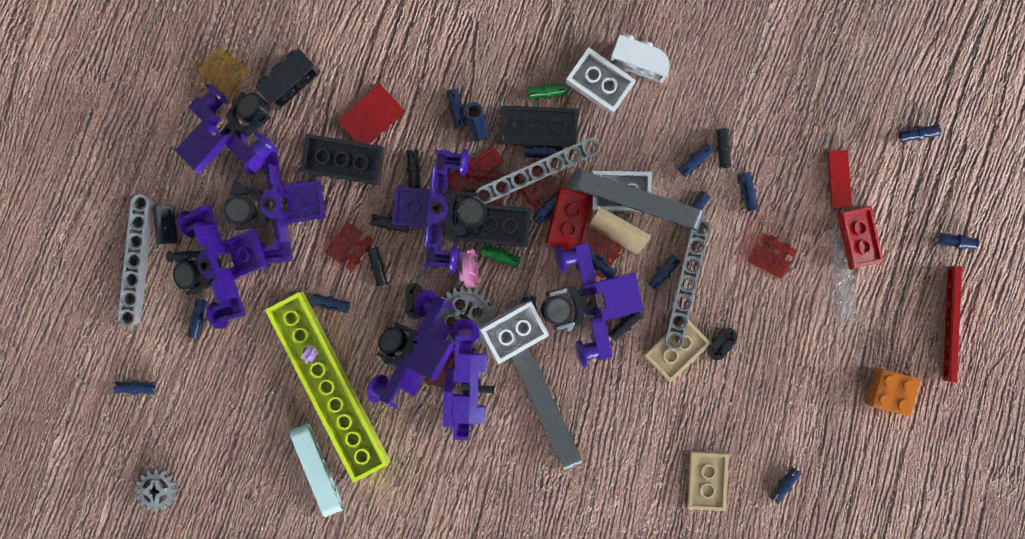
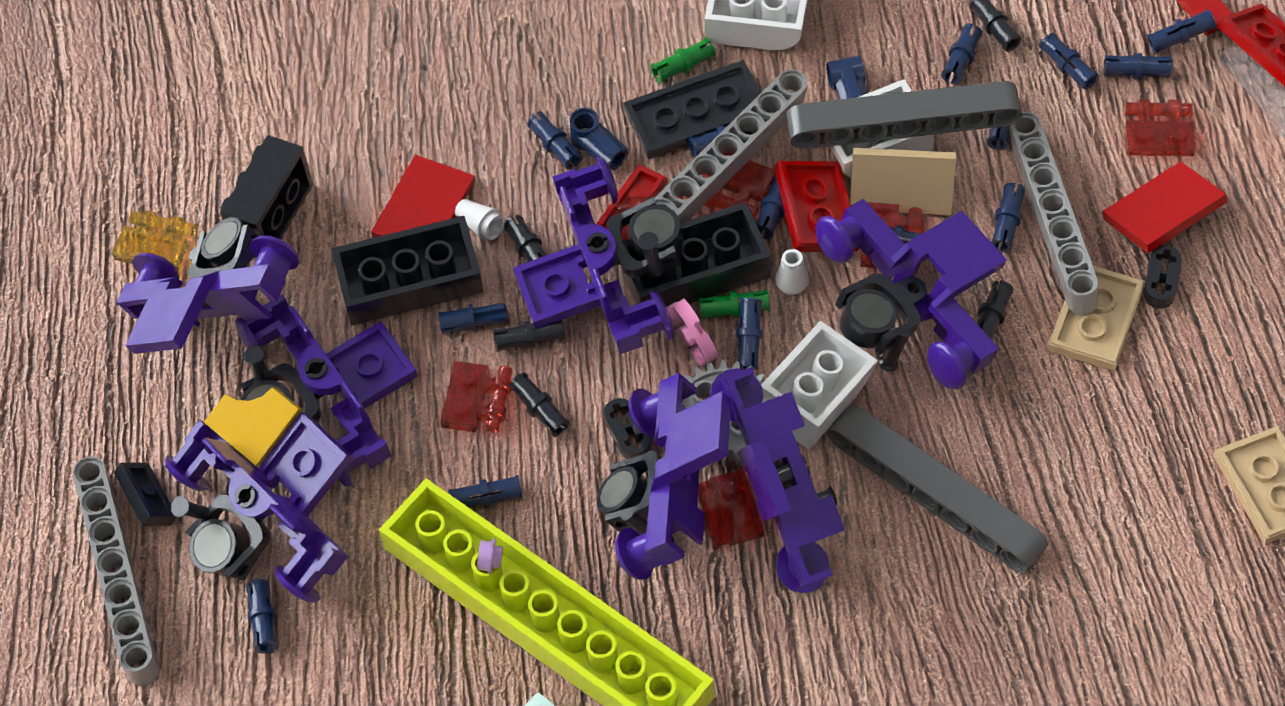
camera: 25 degrees left, 30 degrees down
none -> yellow tile [204,387,303,466]
none -> dark blue axle [438,303,508,334]
none -> white cone [455,199,505,240]
none -> dark blue pin [735,298,763,370]
none -> white cone [775,249,809,295]
none -> dark blue piece [826,56,868,100]
none -> dark blue pin [1103,53,1172,79]
none -> red tile [1103,161,1227,253]
none -> dark blue pin [1147,9,1217,54]

